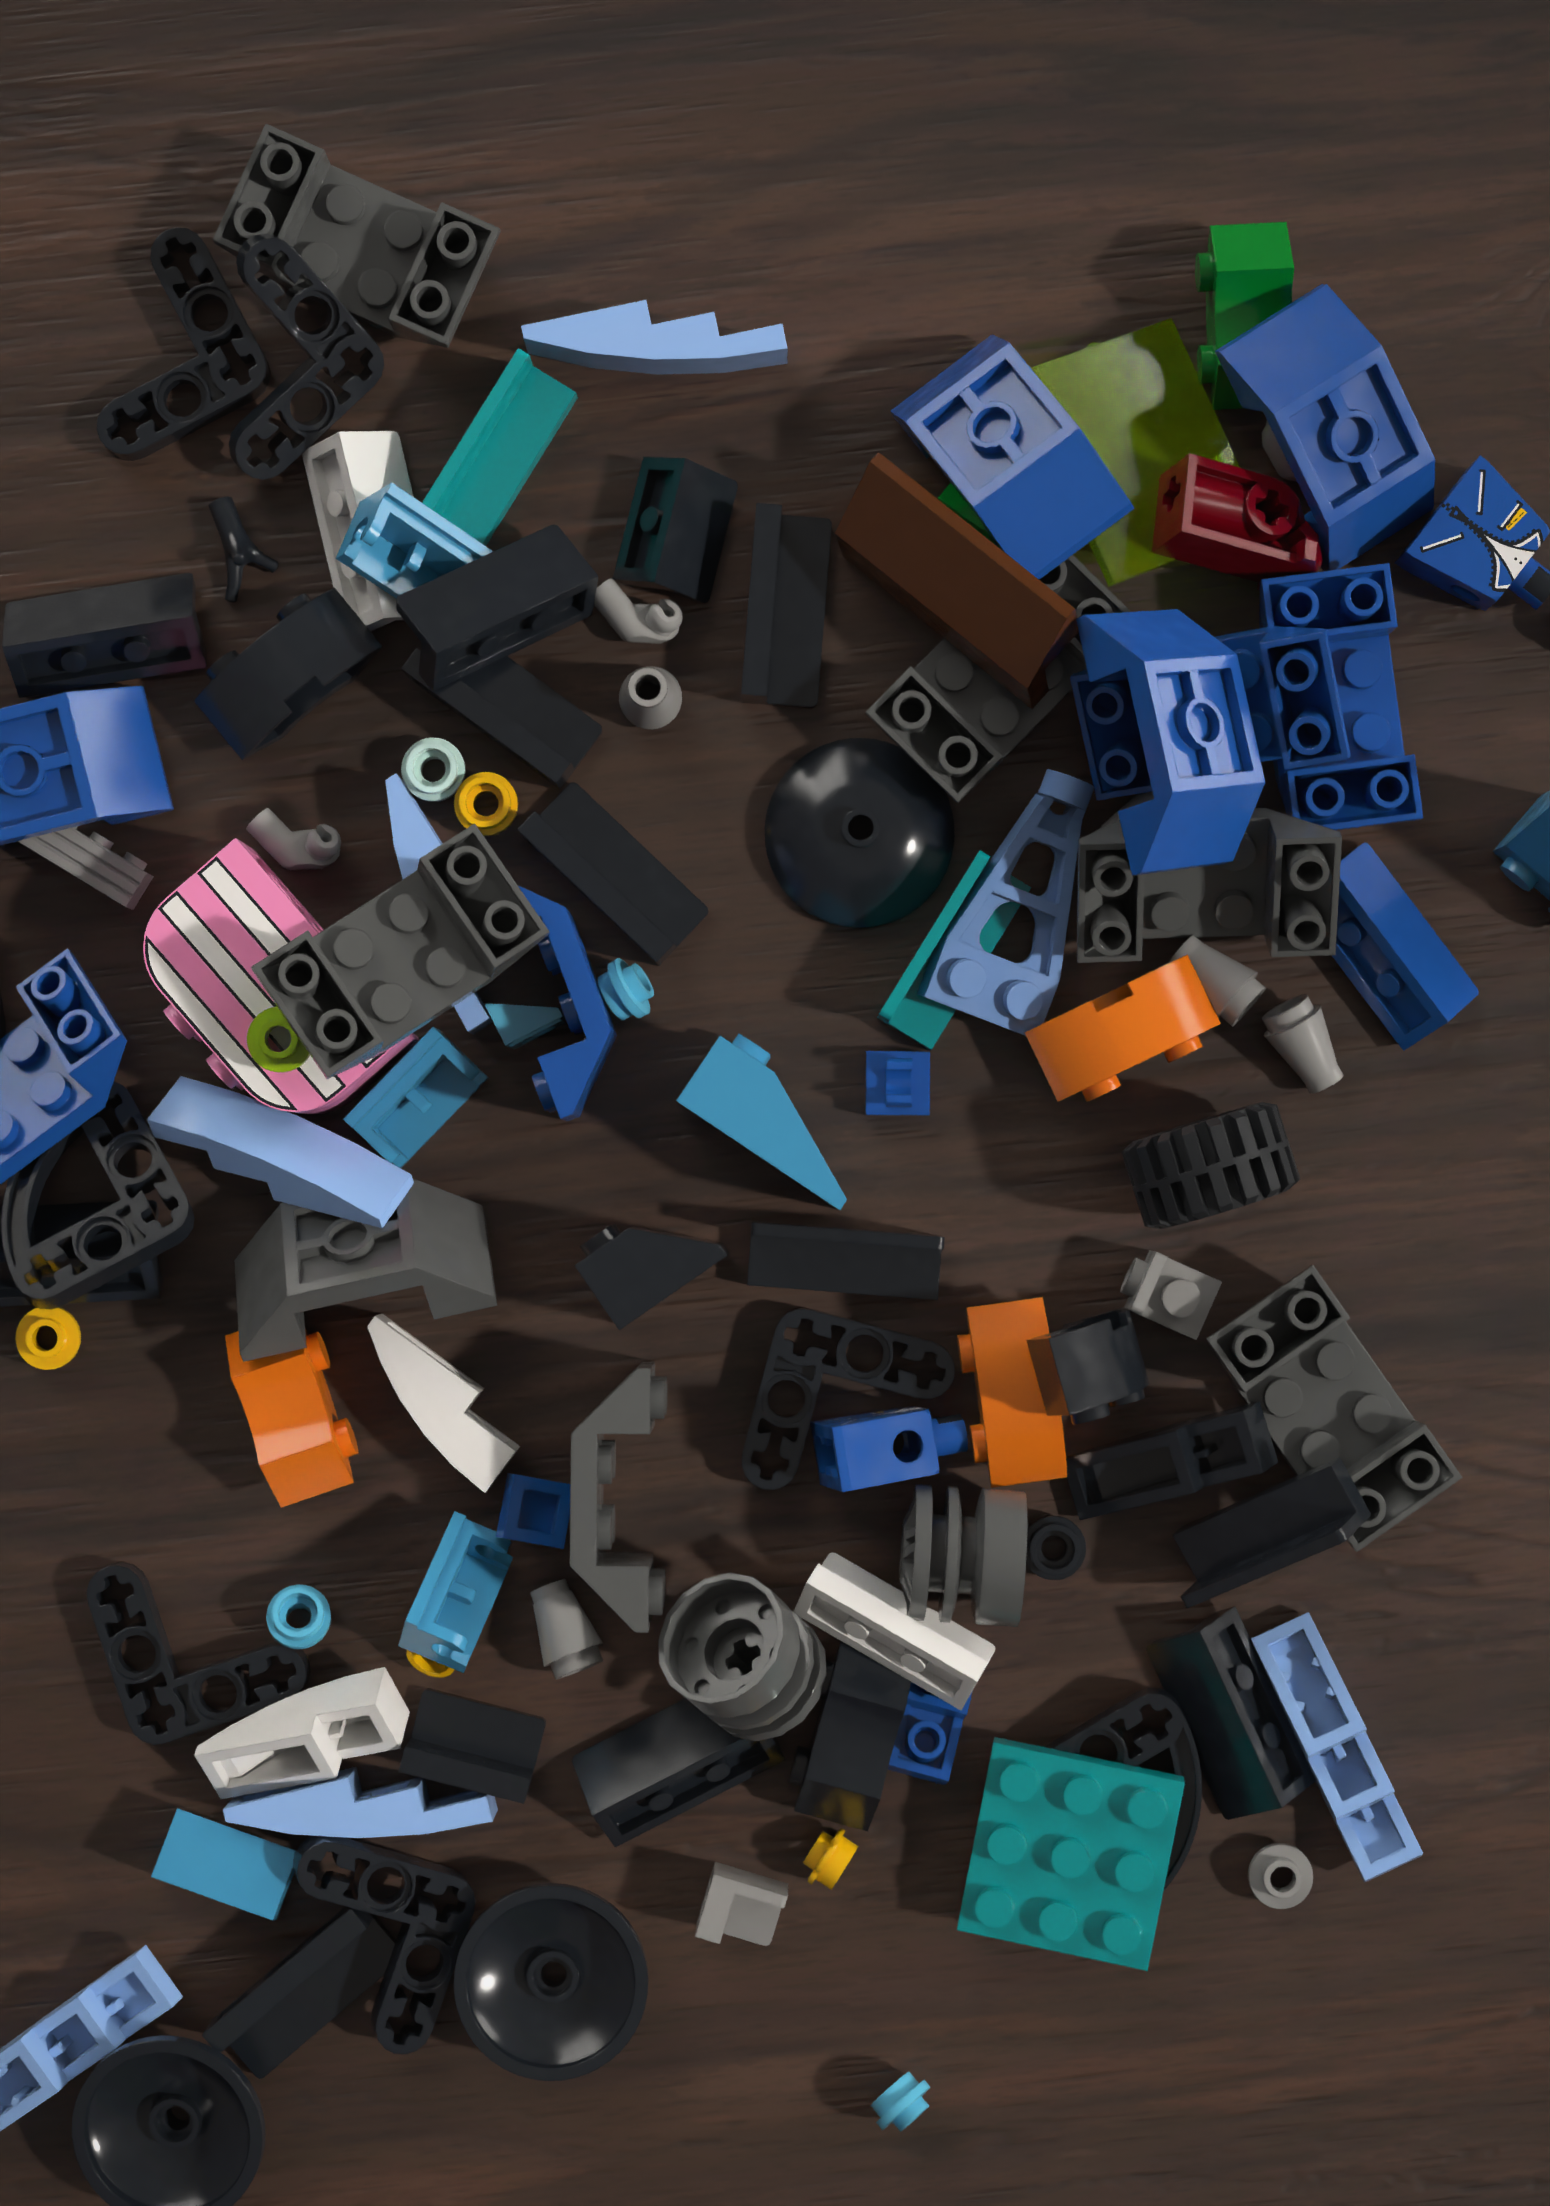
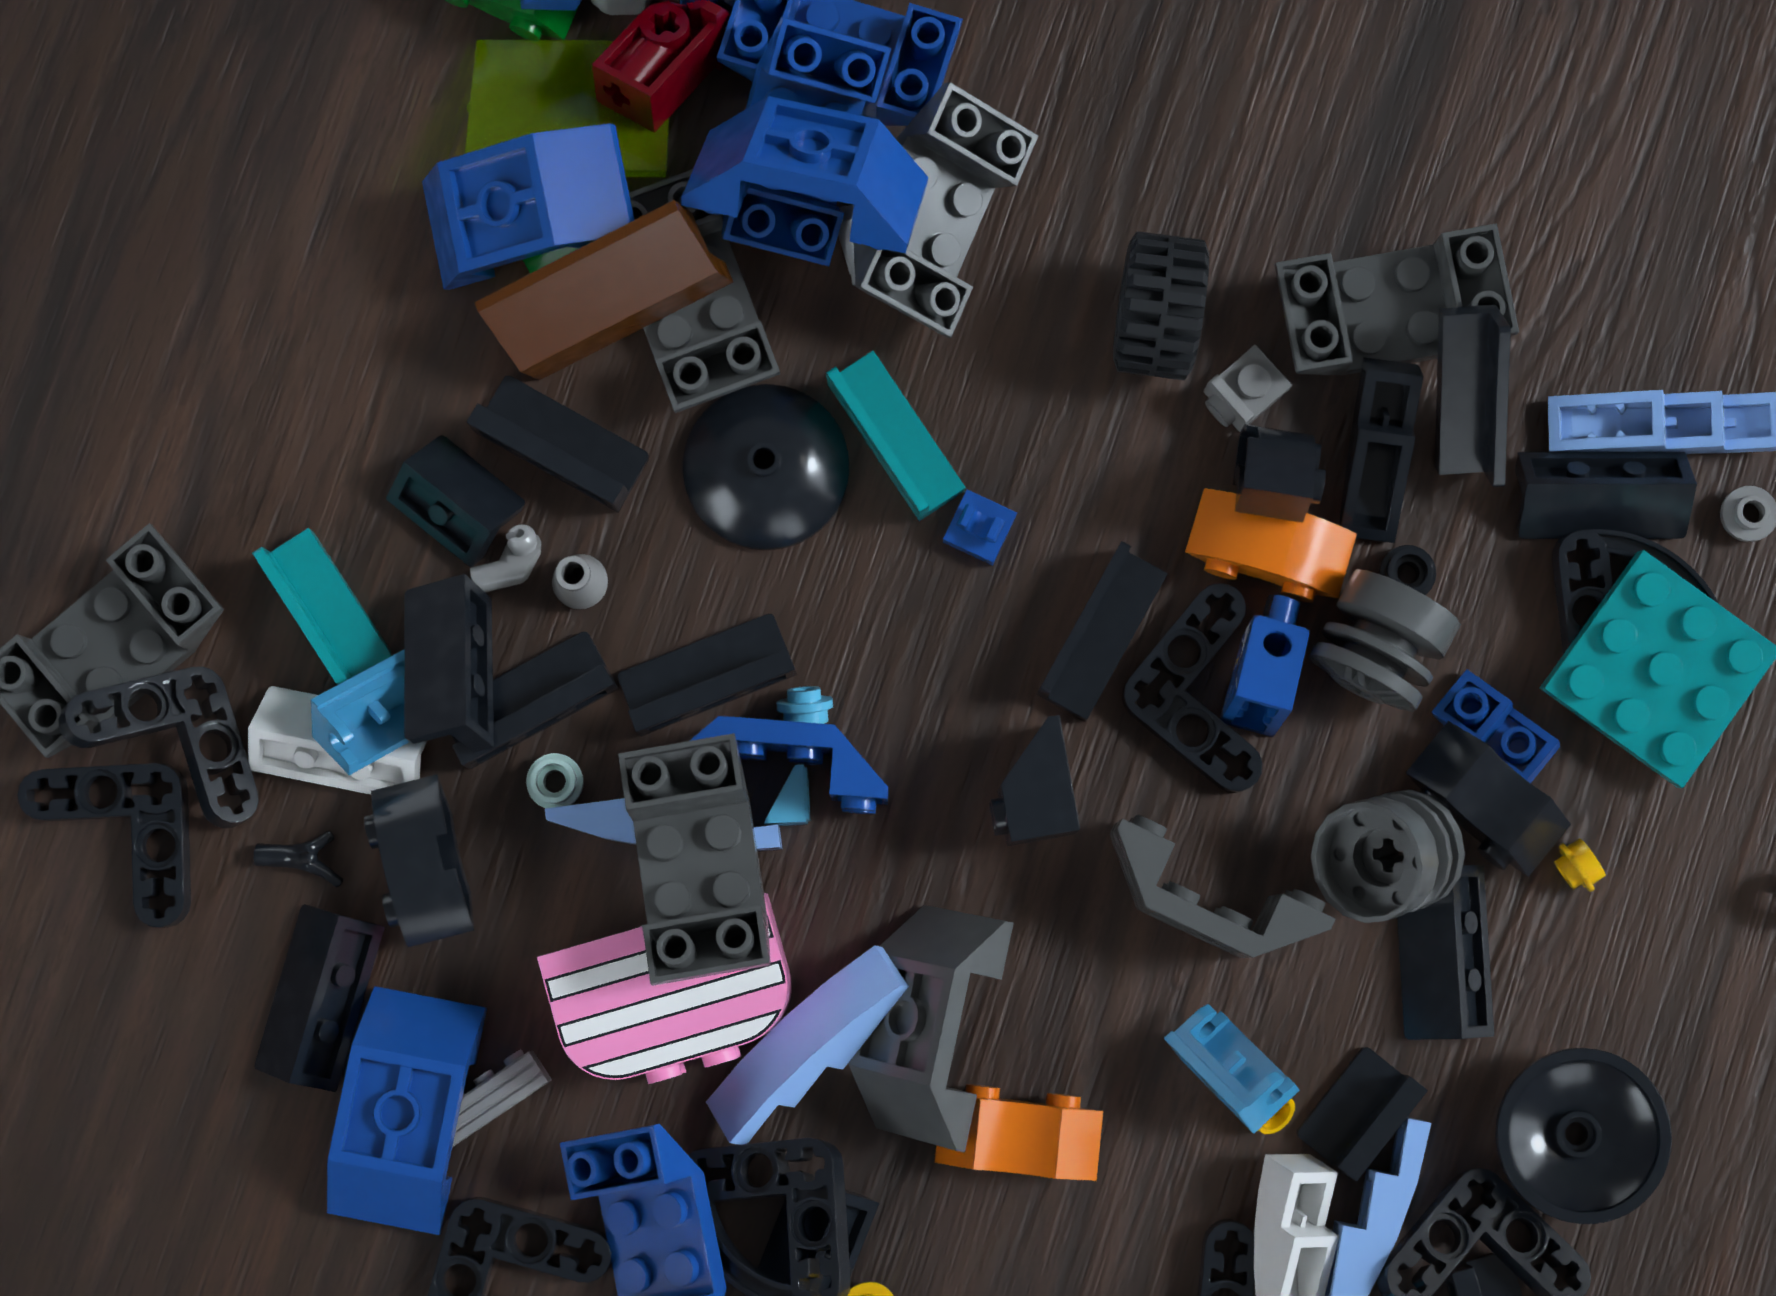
camera: 65 degrees left, 5 degrees down
light grey arm [246,808,341,871] -> none
lime plate [247,1006,310,1073] -> none
medium azure plate [266,1584,331,1649] -> none
dark azure hinge [343,1027,489,1168] -> none
white slope [367,1314,520,1493] -> none
yellow plate [454,772,518,836] -> none
blue tile [496,1473,571,1549] -> none
light blue slope [521,300,788,375] -> none
light grey cone [530,1579,604,1680] -> none
dark azure slope [676,1033,847,1210] -> none
light grey panel [695,1862,788,1946] -> none
white panel [794,1552,995,1710] -> none
medium blue plate [917,769,1095,1036] -> none
orange brick [1024,954,1221,1102] -> none
light grey cone [1169,935,1266,1027] -> none
light grey cone [1262,994,1344,1094] -> none
blue panel [1332,842,1479,1051] -> none

